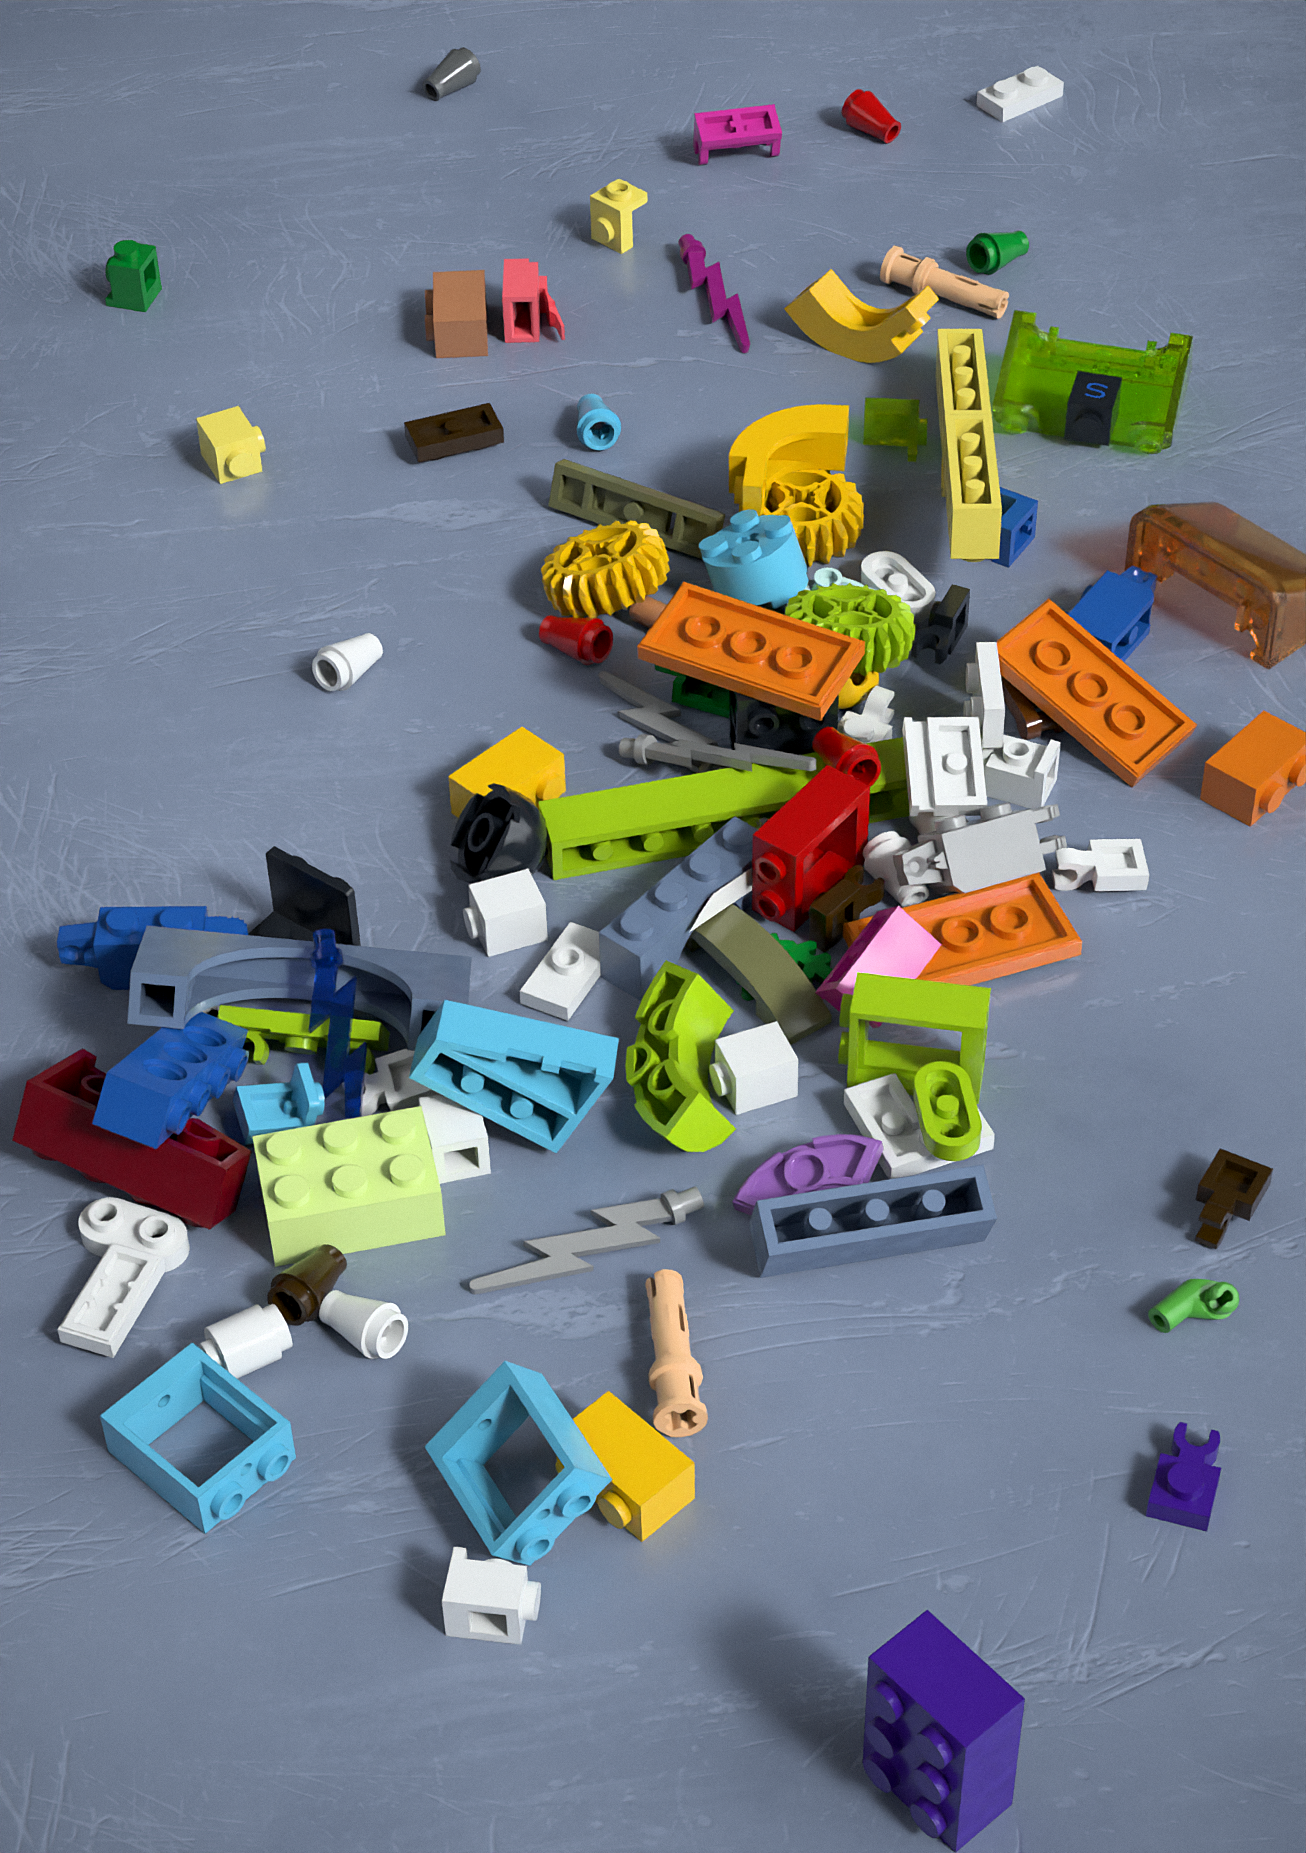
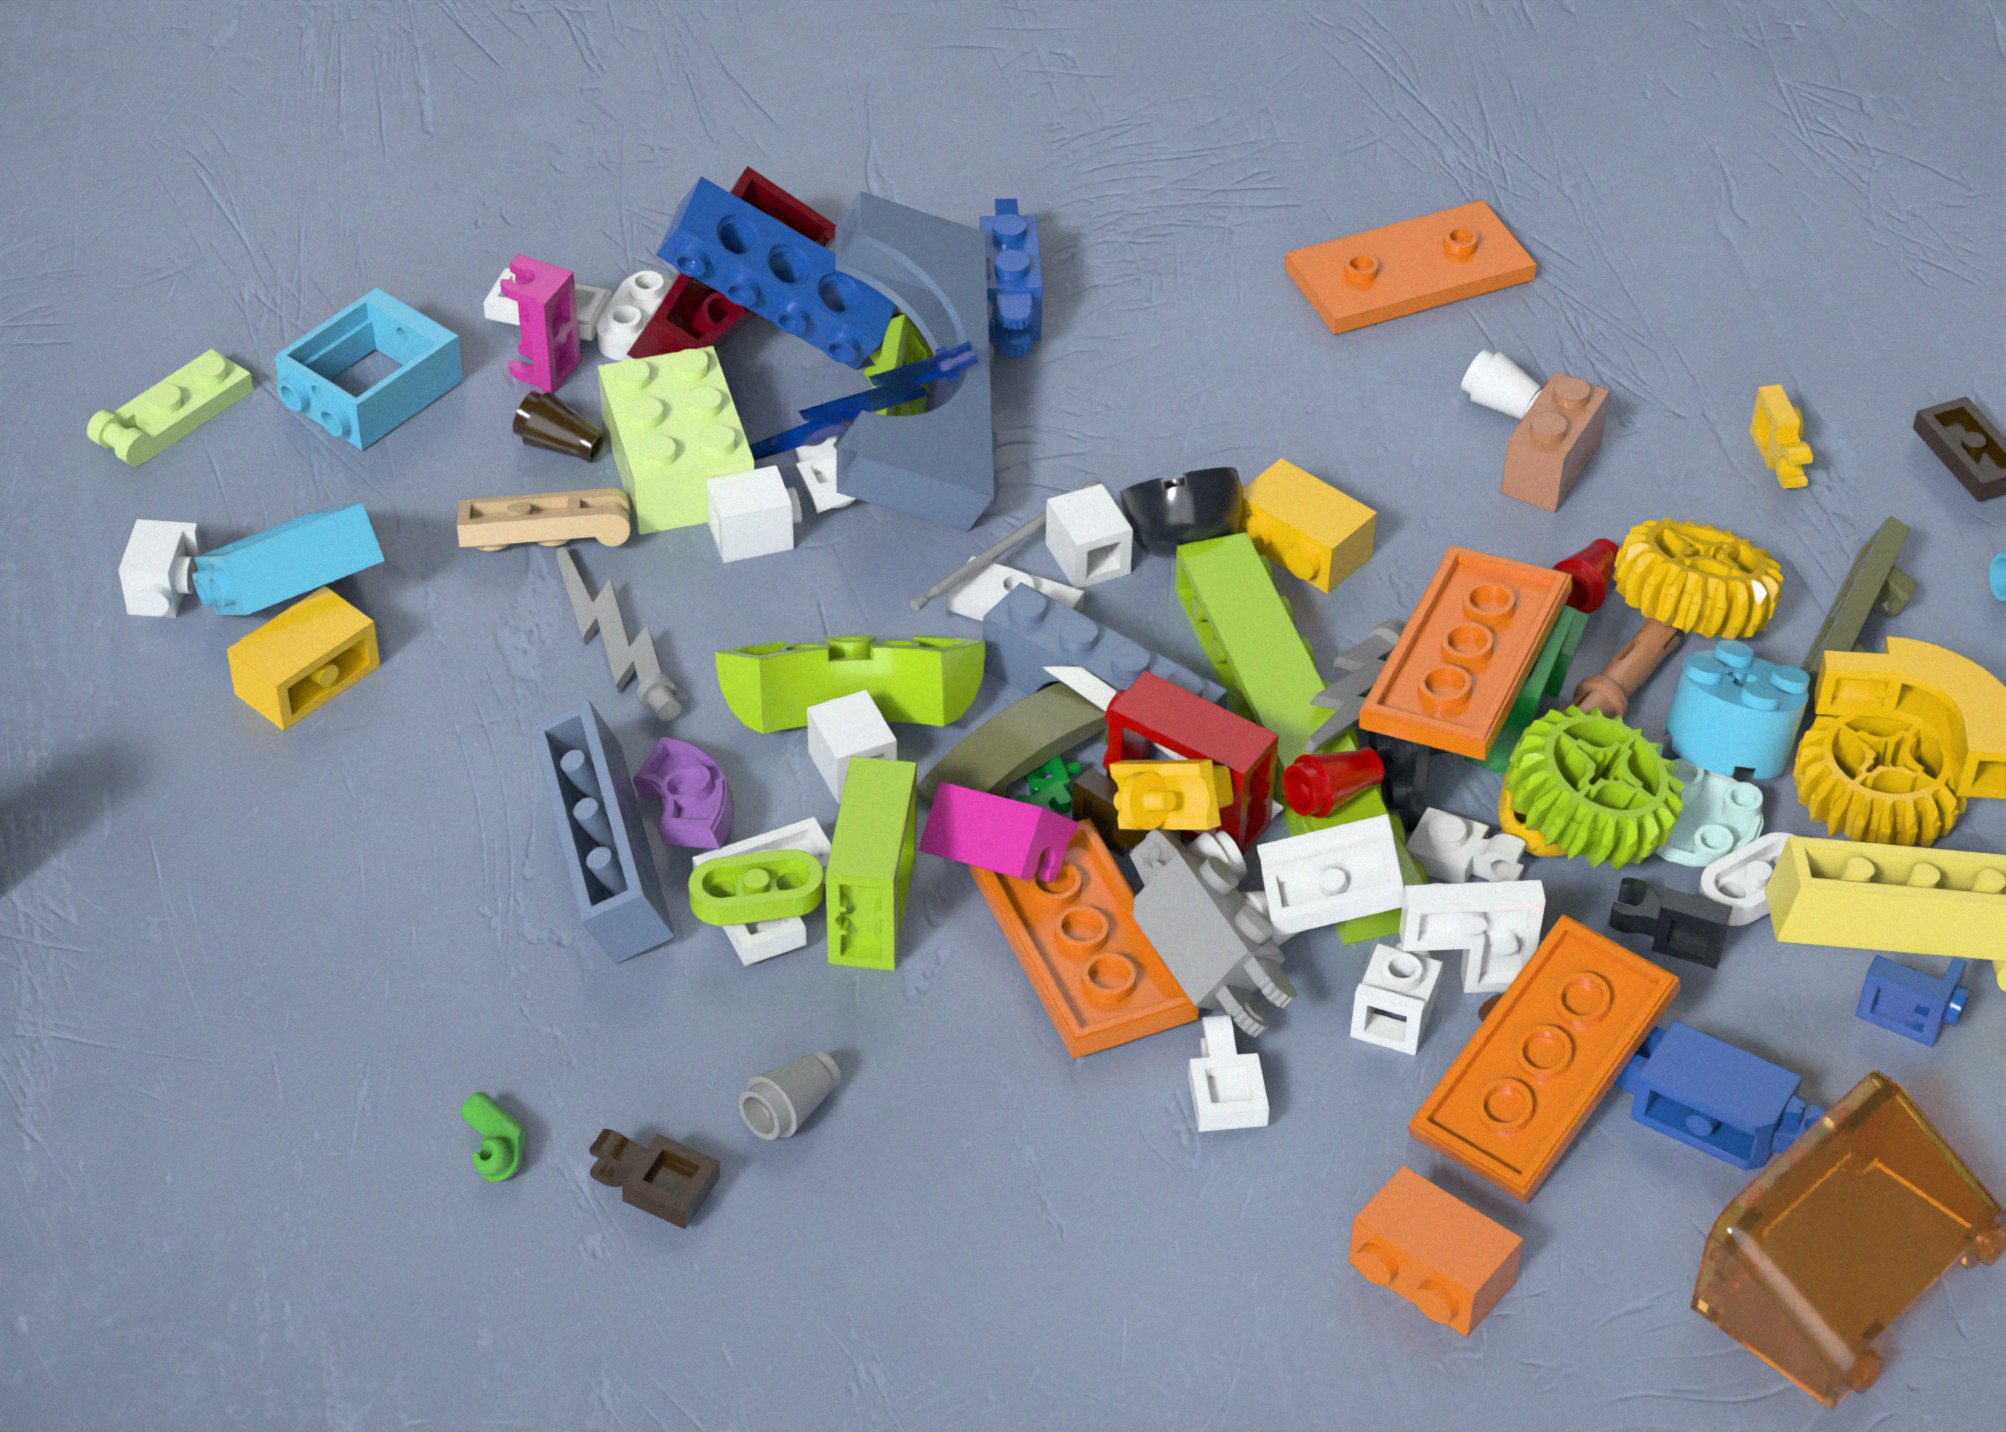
camera: 85 degrees right, 0 degrees up
light yellow brick [196,406,266,484] -> none
white brick [199,1304,293,1379] -> none
medium azure bracket [233,1063,324,1144] -> none
black bracket [248,846,361,946] -> none
white cone [319,1290,408,1359] -> none
medium azure wedge [409,1000,619,1153] -> none
light nougat pin [645,1269,708,1437] -> none
dark purple plate [1146,1422,1222,1532] -> none
none -> yellowish green plate [87,348,254,467]
none -> tan plate [457,488,630,551]
none -> dark pink hinge [500,254,581,394]
none -> light grey cone [738,1050,841,1140]
none -> light grey piece [910,480,1098,612]
none -> yellow hips [1109,759,1234,830]
none -> orange plate [1284,200,1537,335]
none -> nougat brick [1501,371,1610,513]
none -> yellow plate [1749,384,1813,489]

